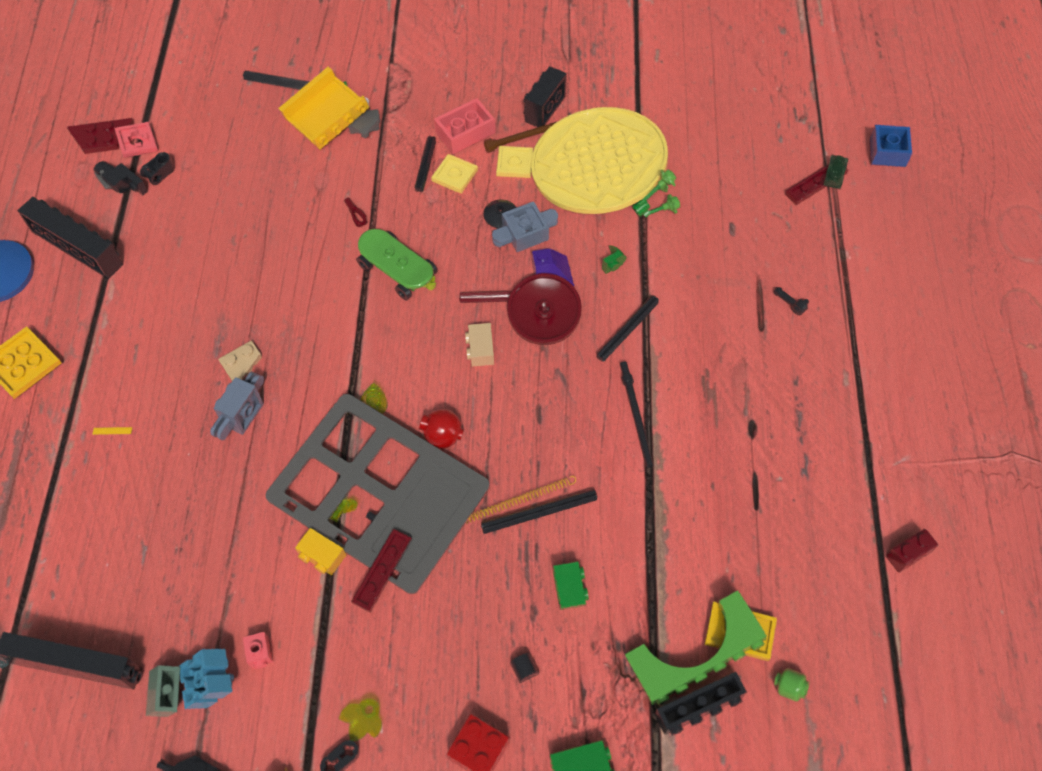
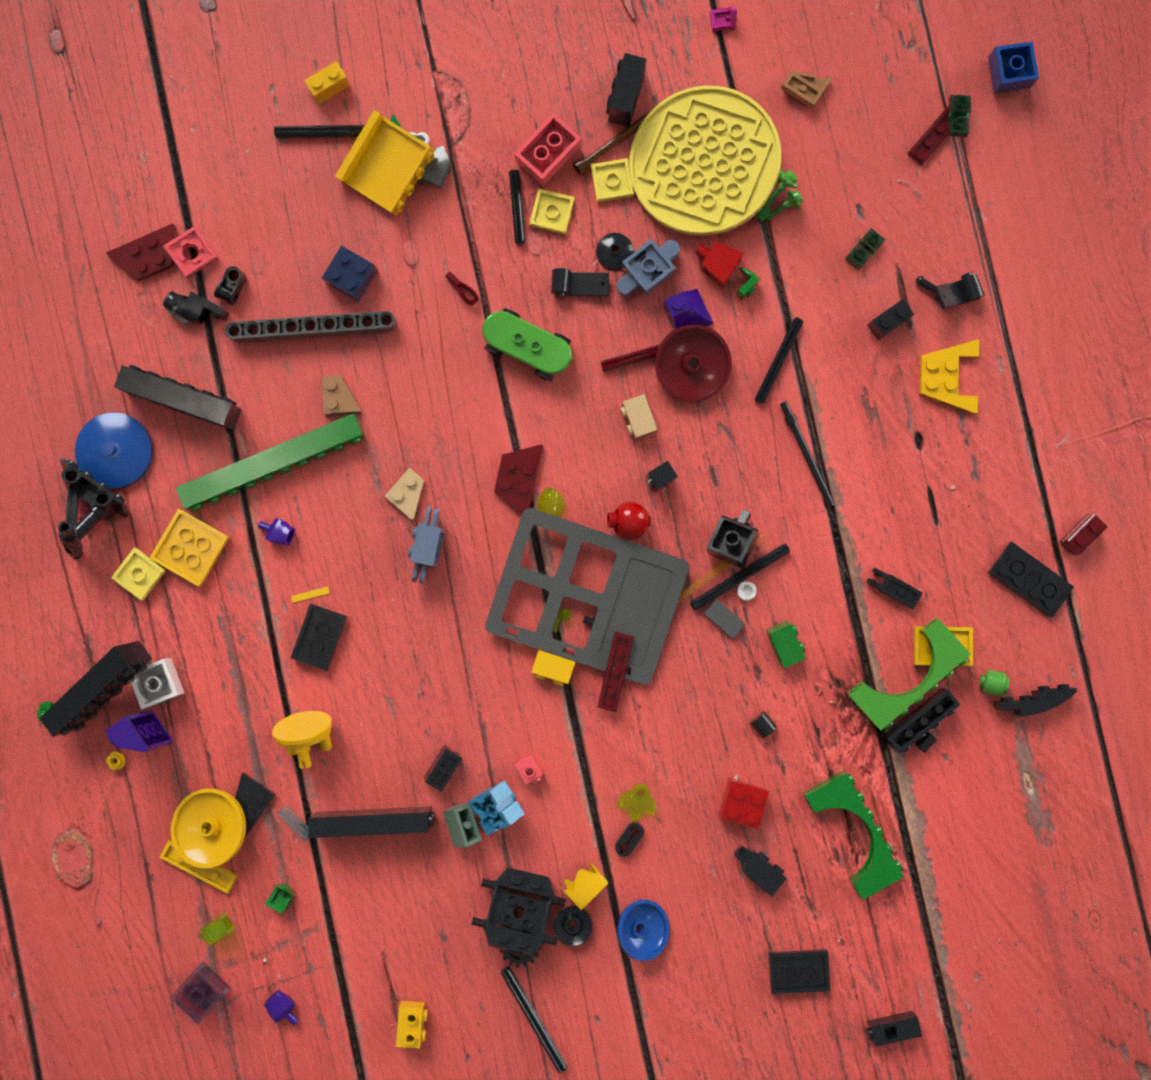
camera: 15 degrees left, 25 degrees up
none -> green brick [176,413,365,512]
none -> dark grey beam [225,311,397,343]
none -> dark purple piece [258,518,295,546]
none -> yellow piece [272,711,333,769]
none -> black plate [291,603,348,671]
none -> yellow brick [304,61,350,105]
none -> medium nougat wing [321,375,361,415]
none -> dark blue brick [322,245,378,302]
none -> black hinge [424,744,462,792]
none -> dark red wing [494,445,543,514]
none -> black door [551,268,609,298]
none -> black brick [645,460,678,492]
none -> red torso [695,242,744,288]
none -> dark grey tile [704,599,746,639]
none -> black hinge [706,510,759,569]
none -> dark pink tile [709,6,737,32]
none -> white tile [737,582,757,601]
none -> medium nougat wing [781,71,832,109]
none -> slope [845,228,885,271]
none -> black hinge [866,568,922,609]
none -> black brick [867,299,914,340]
none -> black hinge [915,732,937,753]
none -> yellow wing [919,340,979,414]
none -> black door [934,272,985,309]
none -> black piece [988,541,1074,618]
none -> black slope [994,684,1077,716]

